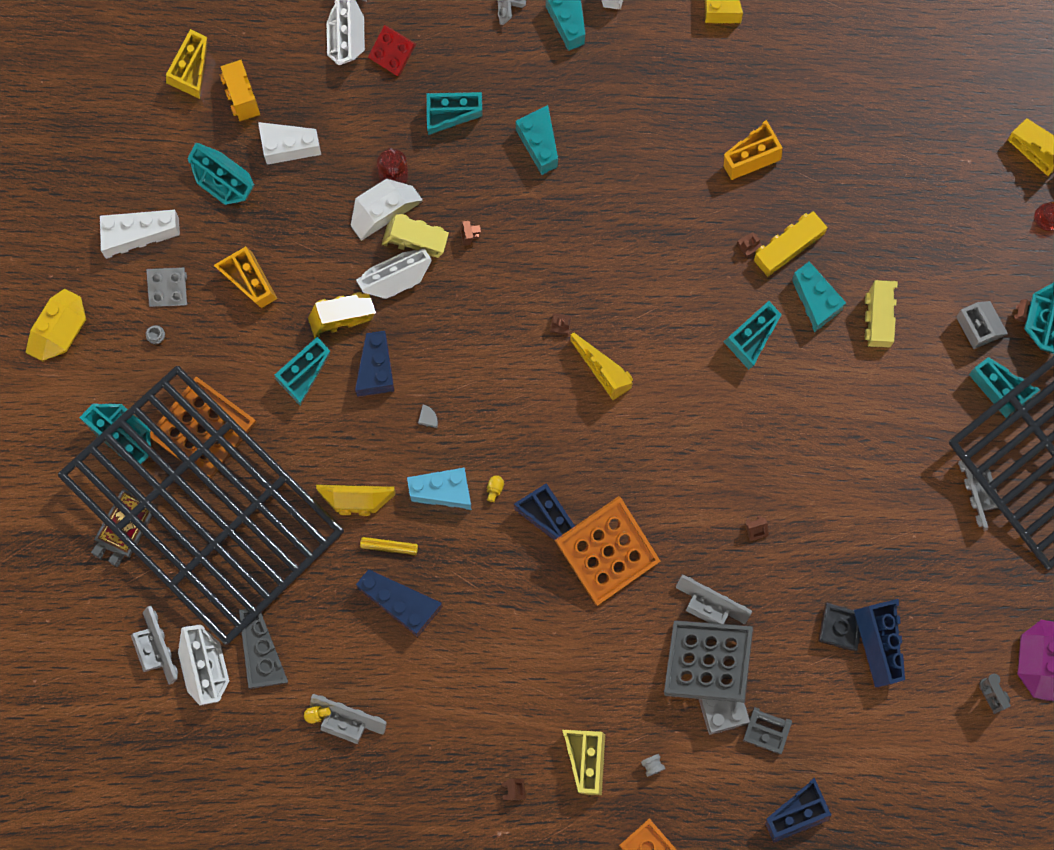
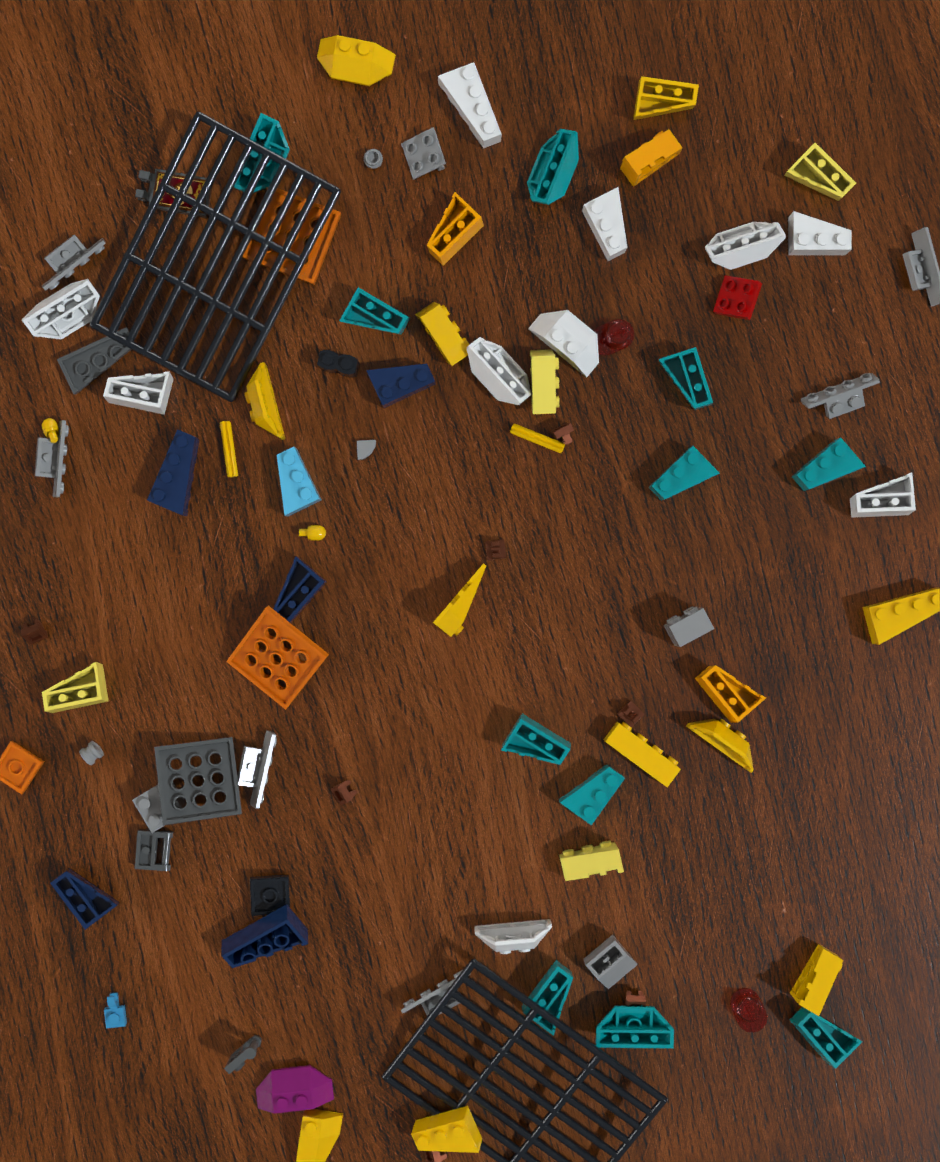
camera: 75 degrees right, 15 degrees up
none -> white wedge [103,371,174,415]
none -> dark azure plate [104,992,127,1028]
none -> black brick [317,350,360,378]
none -> white wedge [474,919,552,954]
none -> yellow axle [510,424,565,453]
none -> light grey brick [663,606,714,647]
none -> yellow wedge [686,719,754,773]

